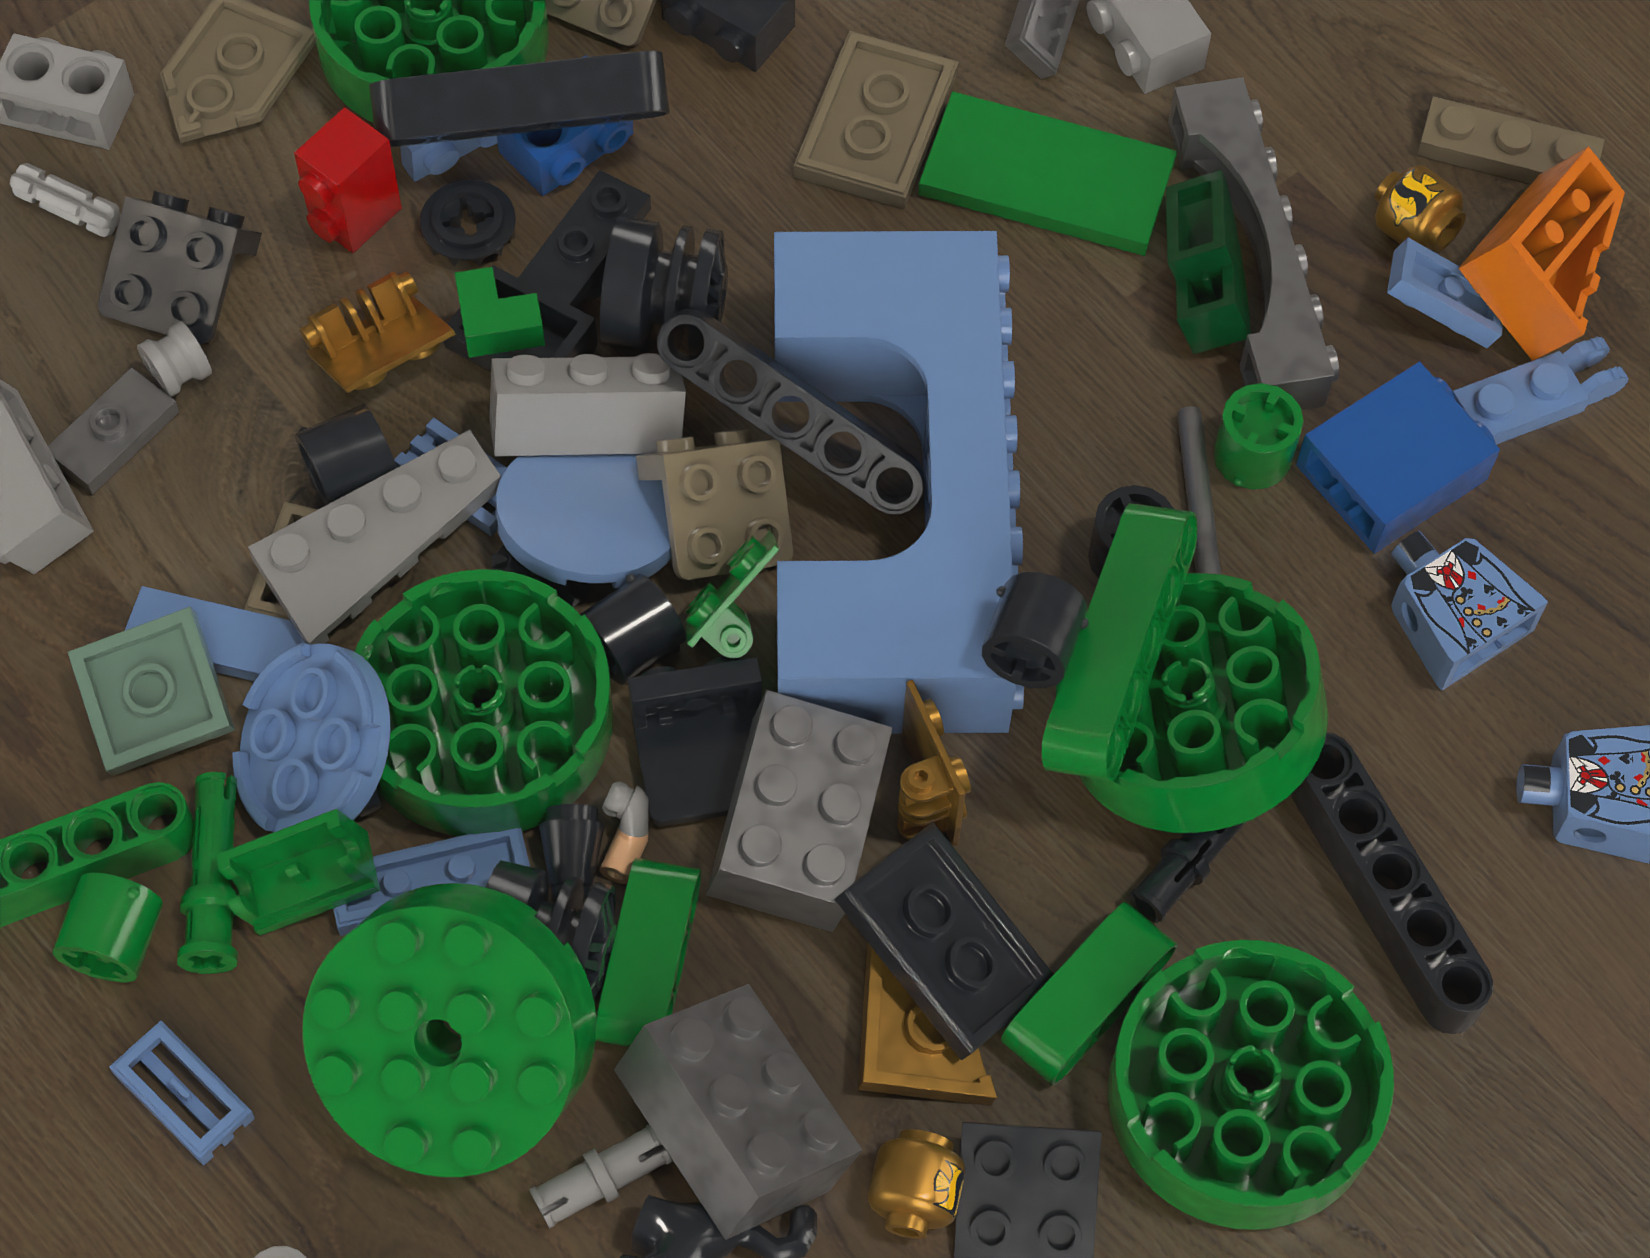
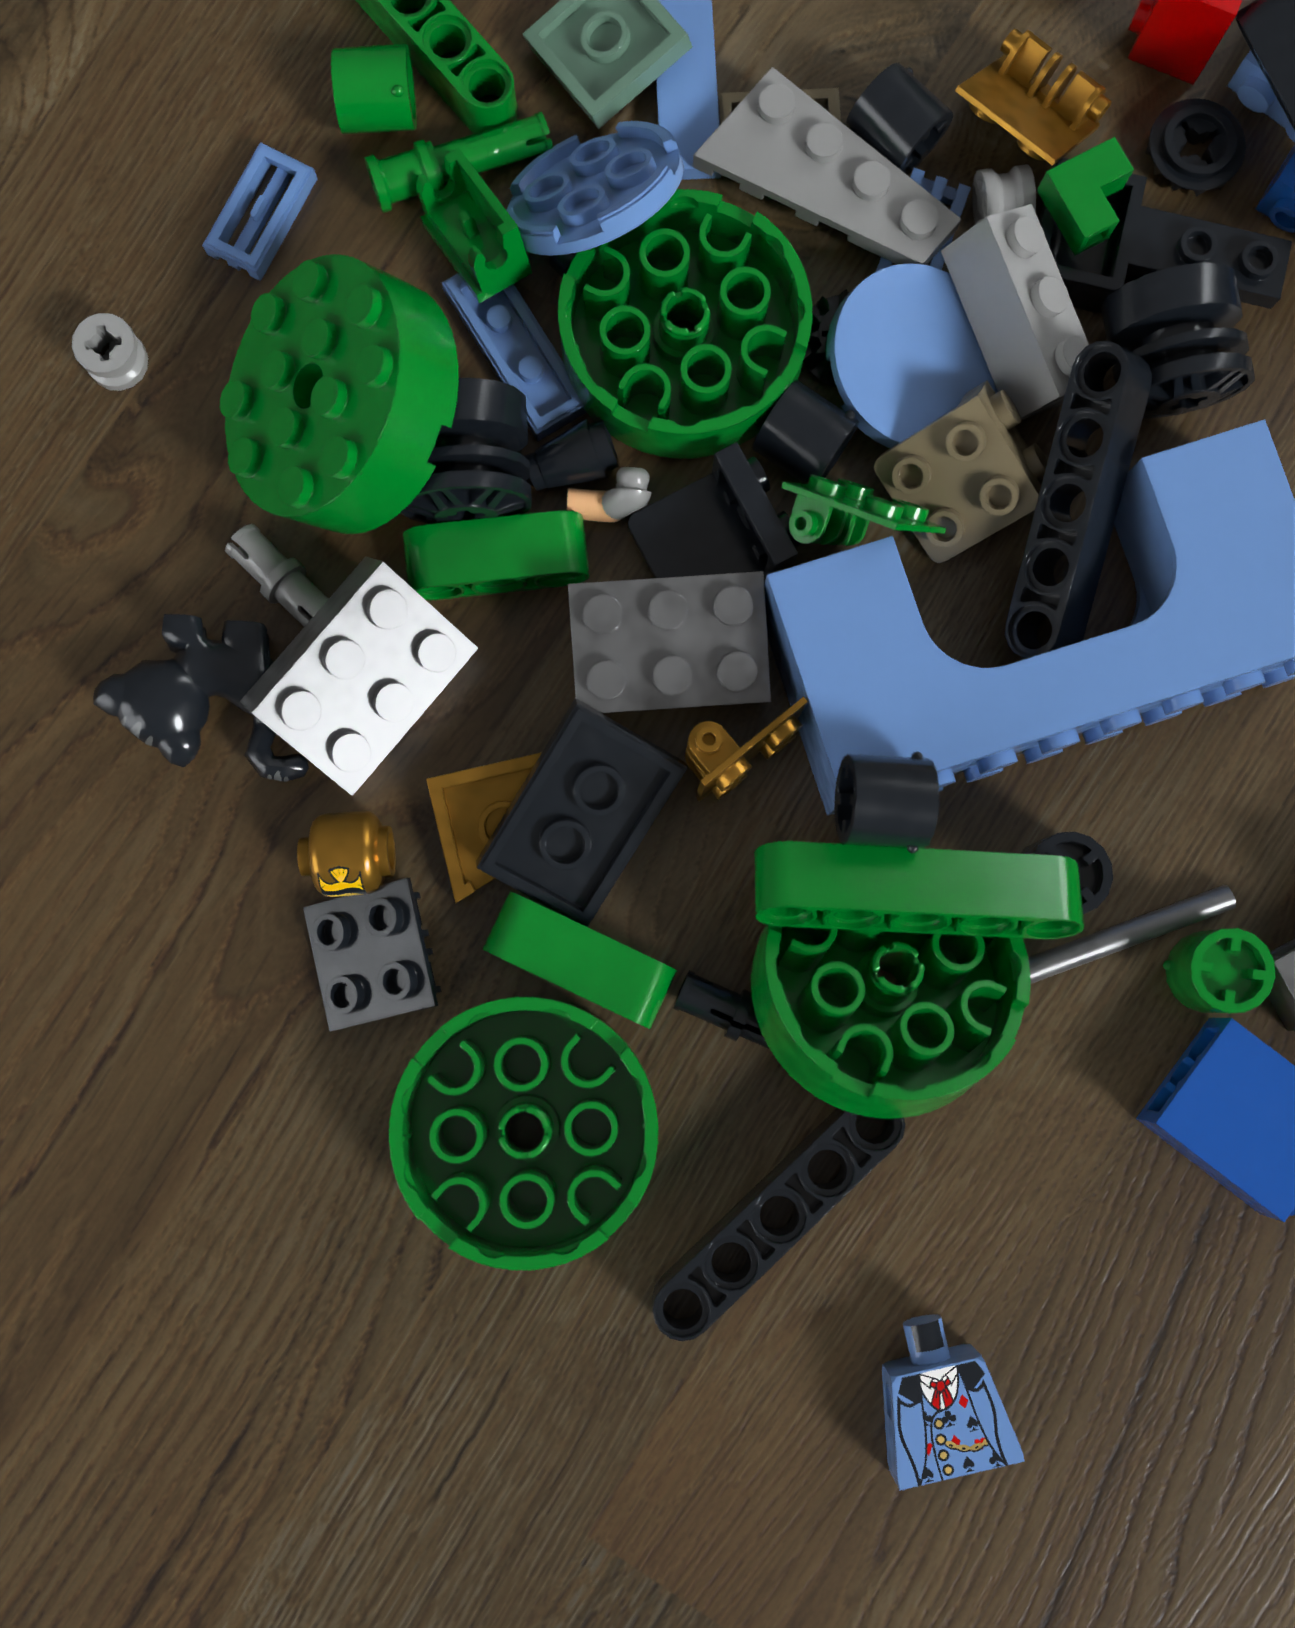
camera: 70 degrees right, 20 degrees up
medium blue torso [1391,531,1548,691] -> none
none -> light grey wheel [972,164,1036,225]

